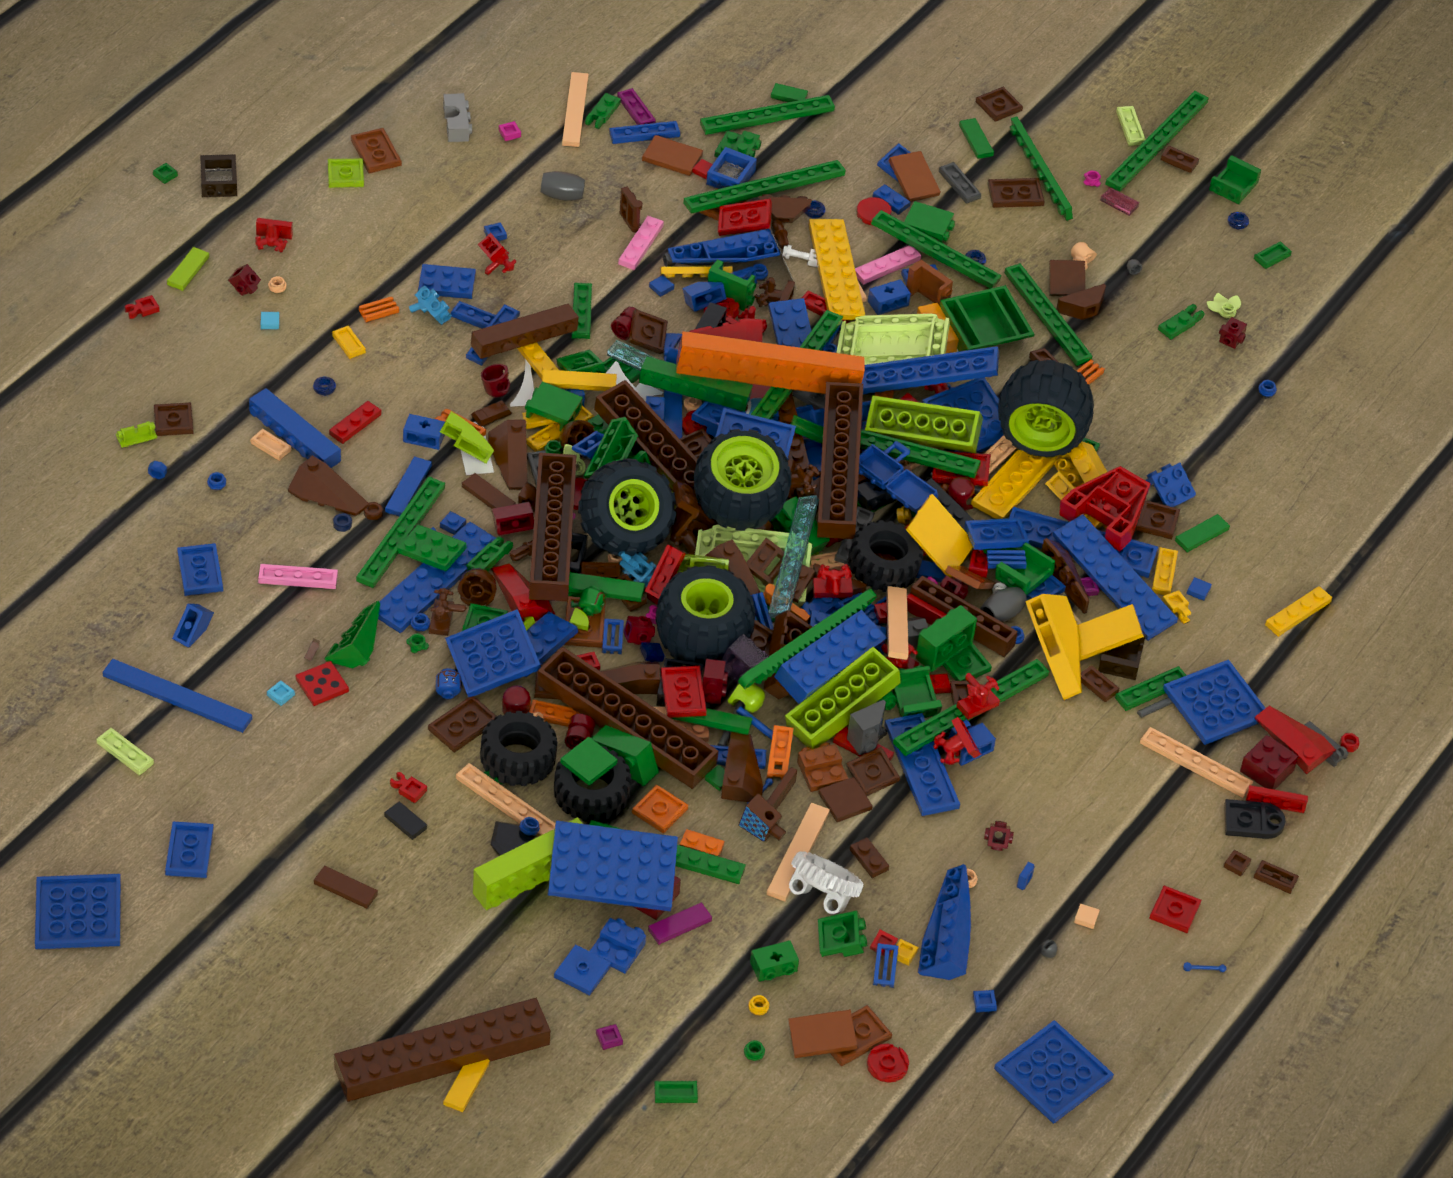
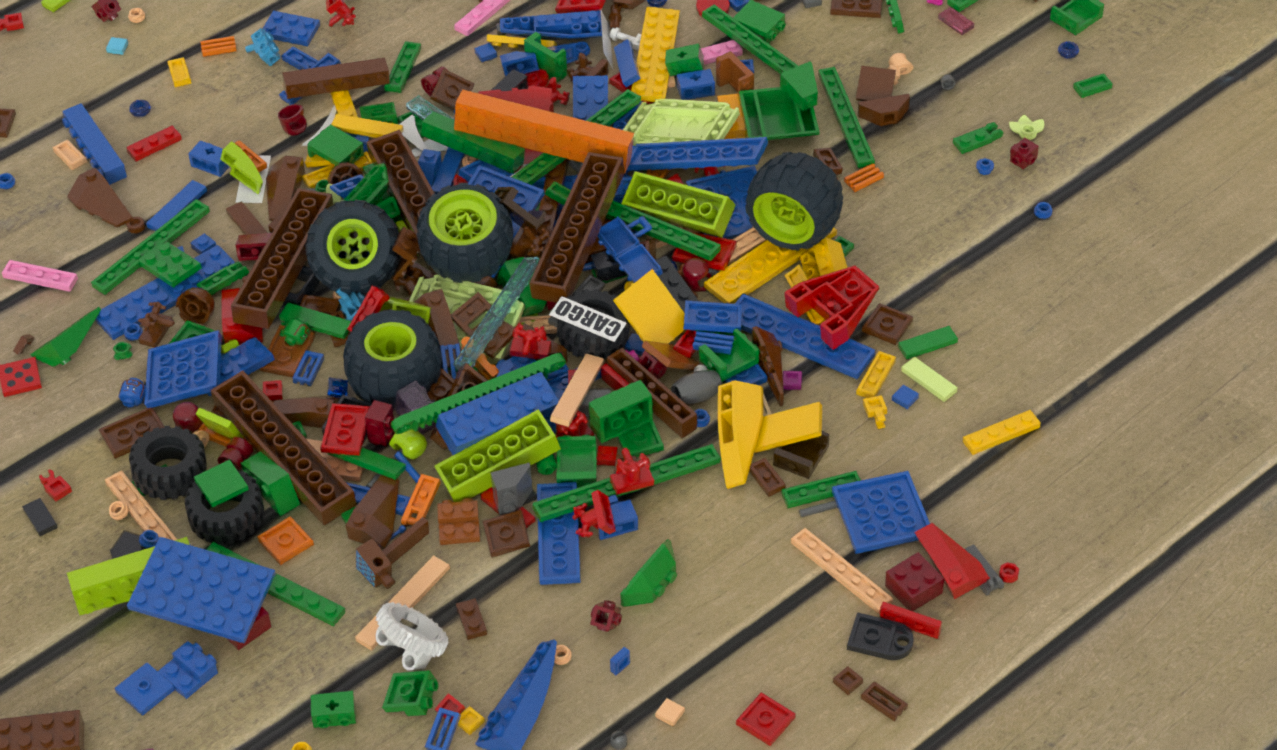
camera: 20 degrees right, 0 degrees up
dark blue tile [333,513,352,532] -> none
reddish brown tile [471,401,512,427] -> none
lime tile [570,608,589,631] -> none
dark red brick [623,616,655,645] -> none
magenta tile [648,902,712,945] -> none
orange plate [680,829,724,856] -> none
reddish brown tile [818,777,873,822] -> none
clear blue piece [965,250,986,265] -> none
blue plate [1053,514,1178,641] -> none
blue bracket [1145,462,1196,507] -> none
none -> light nougat plate [109,501,129,520]
none -> lime tile [196,408,244,439]
none -> dark brown panel [494,187,546,228]
none -> sticker [549,296,626,342]
none -> blue tile [614,39,641,87]
none -> green wedge [620,539,677,607]
none -> green brick [665,43,704,76]
none -> green slope [780,61,818,111]
none -> yellowish green tile [901,357,958,402]
none -> blue plate [976,158,994,175]

